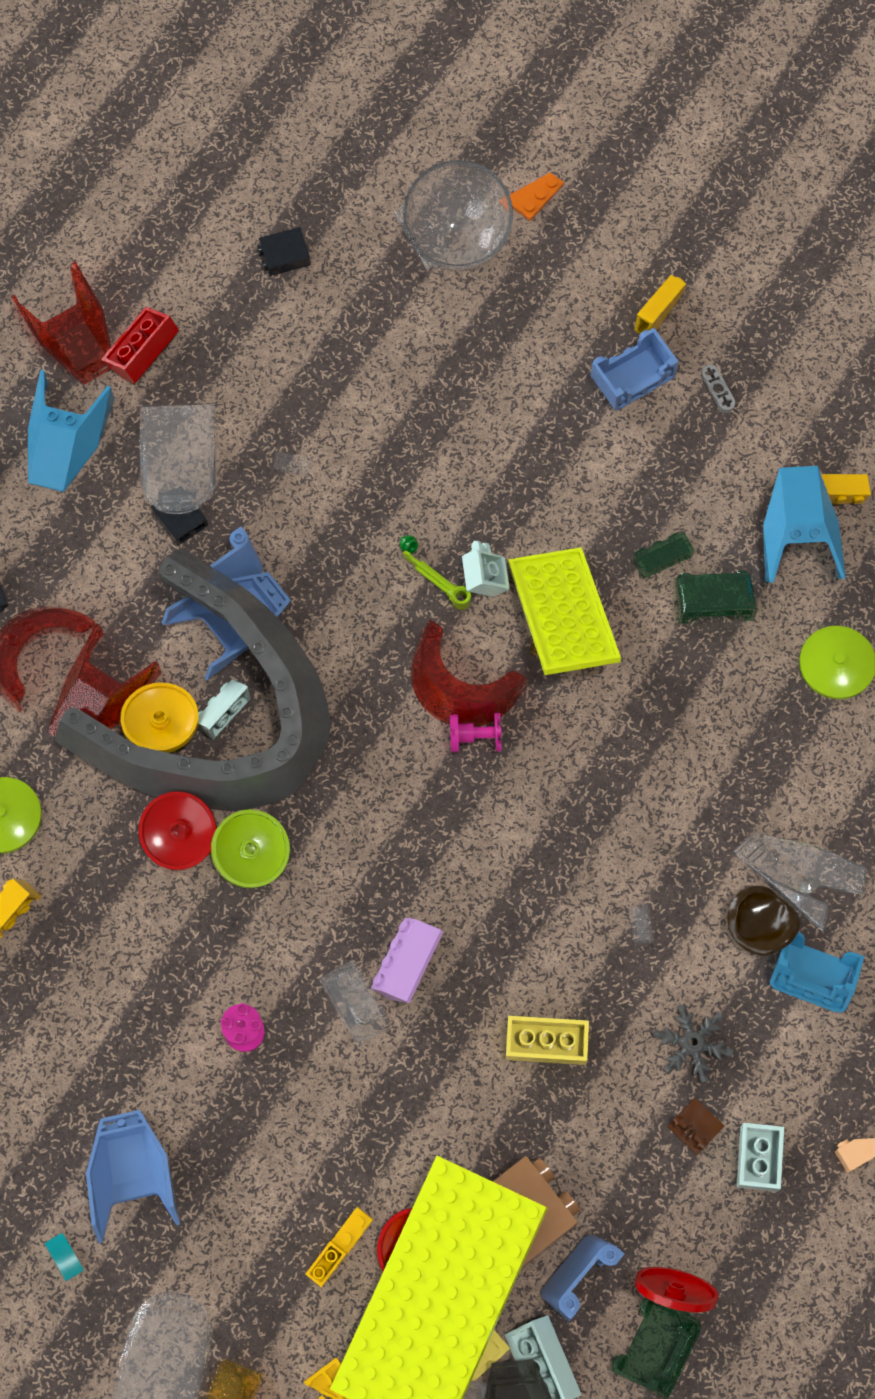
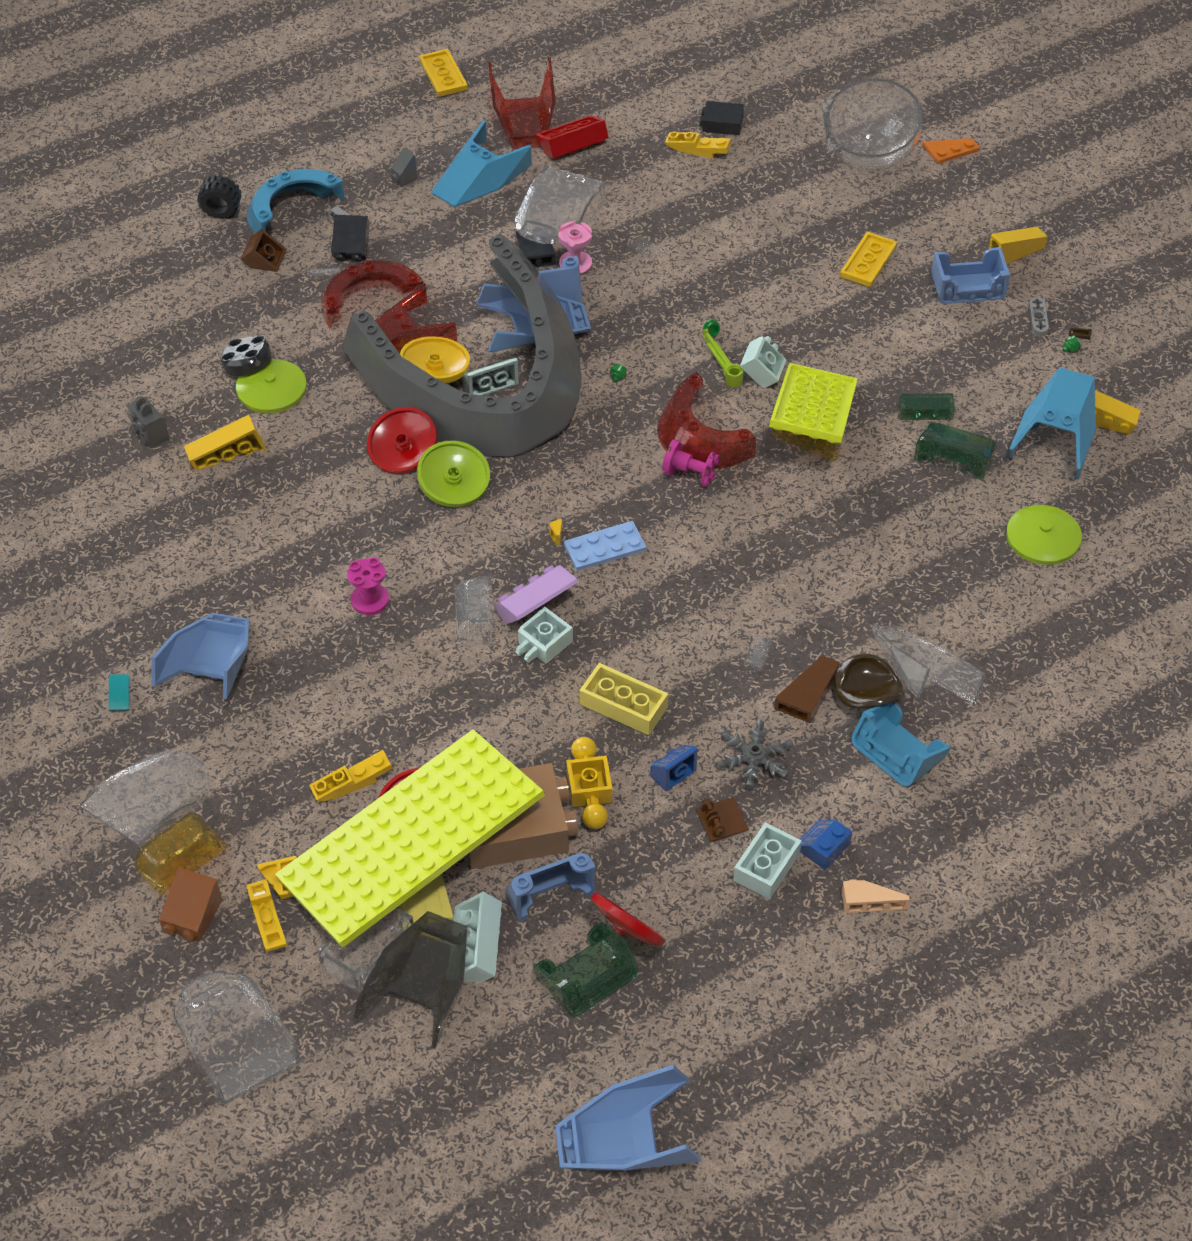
camera: 25 degrees right, 20 degrees down
none -> light aqua hinge [516,607,573,664]
none -> yellow slope [549,519,563,546]
none -> bright pink piece [558,221,592,274]
none -> light blue plate [563,521,646,571]
none -> yellow brick [566,737,612,829]
none -> green plate [610,364,627,382]
none -> blue slope [650,745,698,792]
none -> yellow slope [665,132,732,158]
none -> reddish brown slope [774,655,840,724]
none -> blue slope [800,820,853,870]
none -> yellow plate [840,232,898,287]
none -> green plate [1062,335,1081,353]
none -> dark brown piece [1069,328,1092,340]

